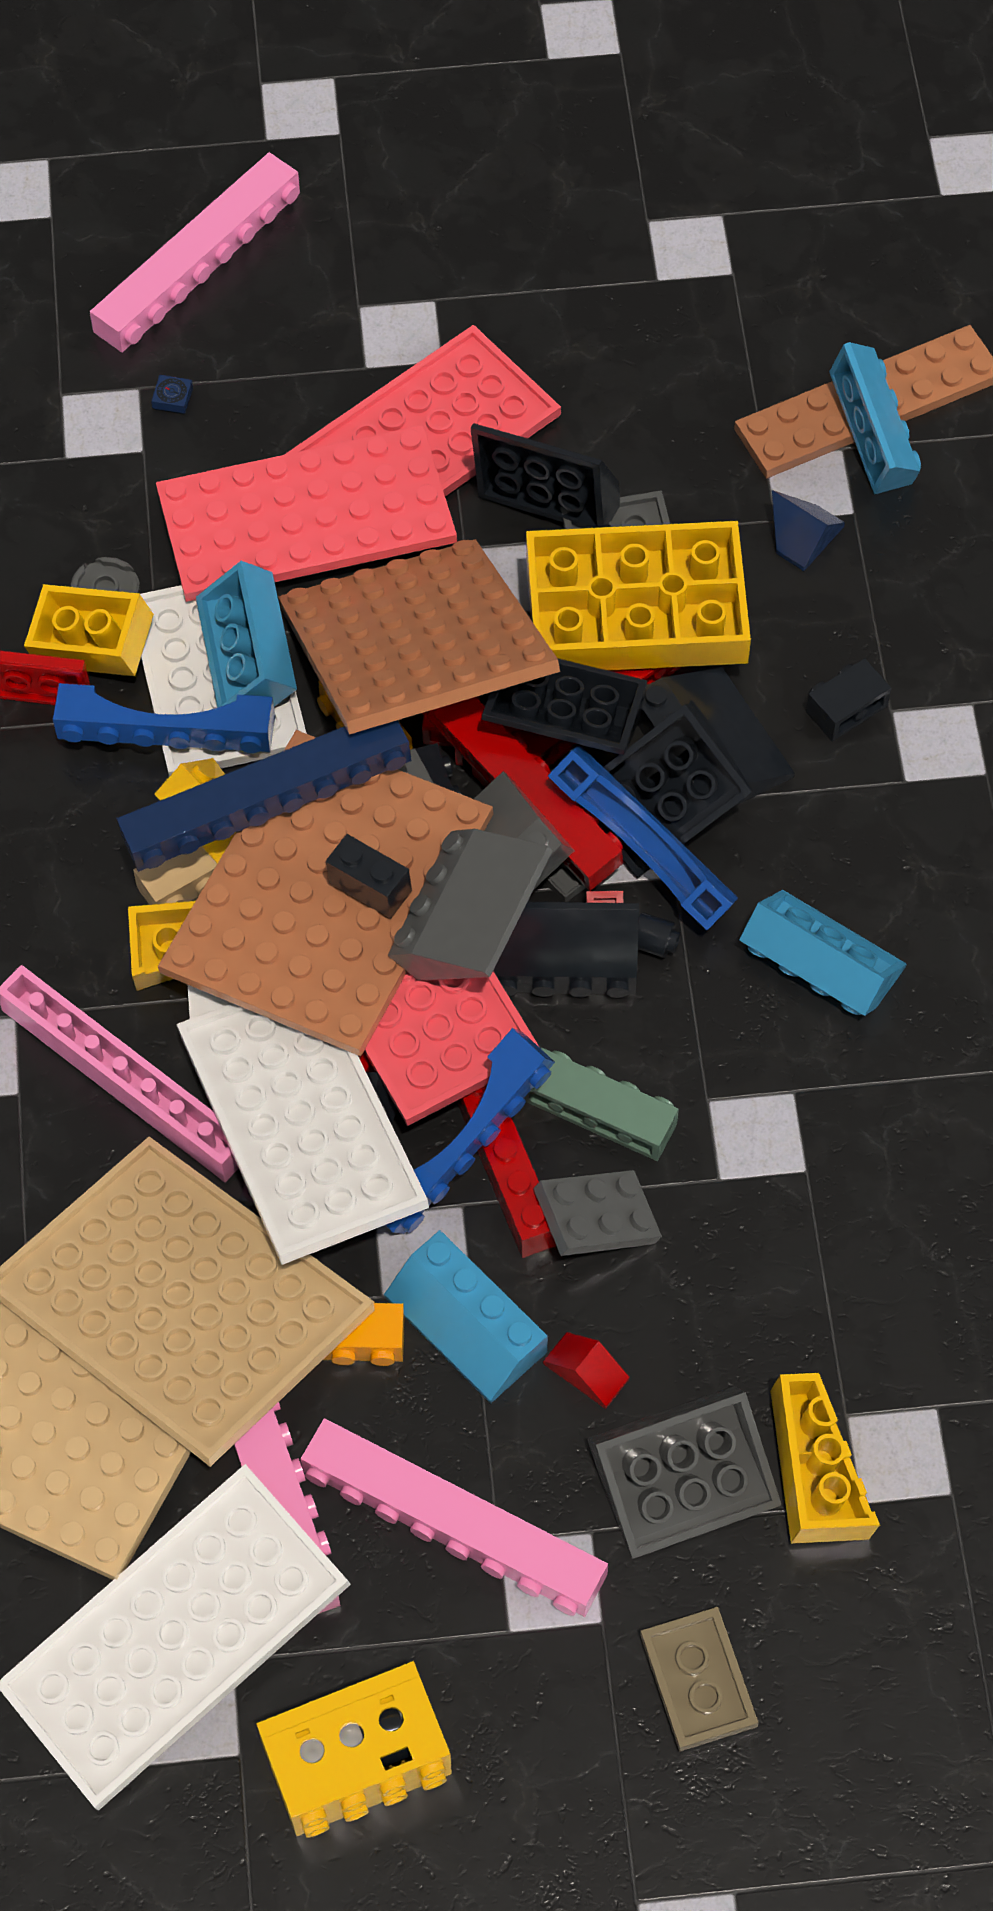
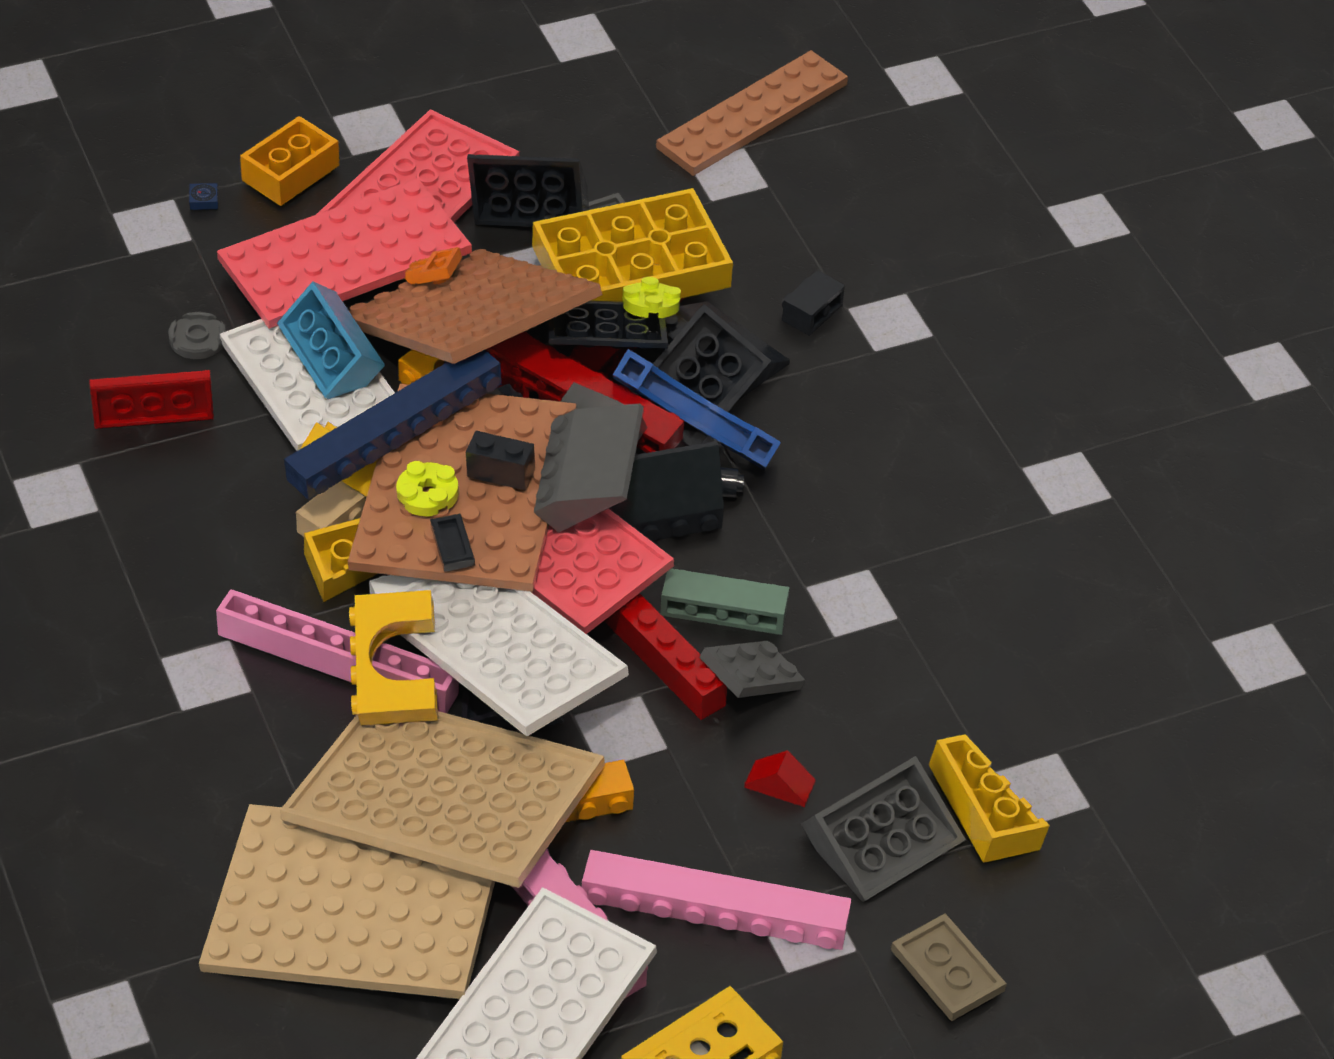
camera: 20 degrees left, 15 degrees down
yellow brick [24,584,154,676] -> none
blue arch [53,683,275,754] -> none
bright pink brick [90,152,300,353] -> none
dark azure slope [384,1230,548,1404] -> none
blue arch [386,1028,555,1234] -> none
dark azure slope [739,890,907,1016] -> none
dark blue slope [772,490,845,571] -> none
dark azure slope [829,342,921,495] -> none
none -> light orange brick [240,116,339,206]
none -> yellow arch [349,590,438,726]
none -> neon yellow plate [396,461,459,516]
none -> orange hinge [404,247,462,285]
none -> black tile [430,513,475,572]
none -> neon yellow plate [622,277,681,318]

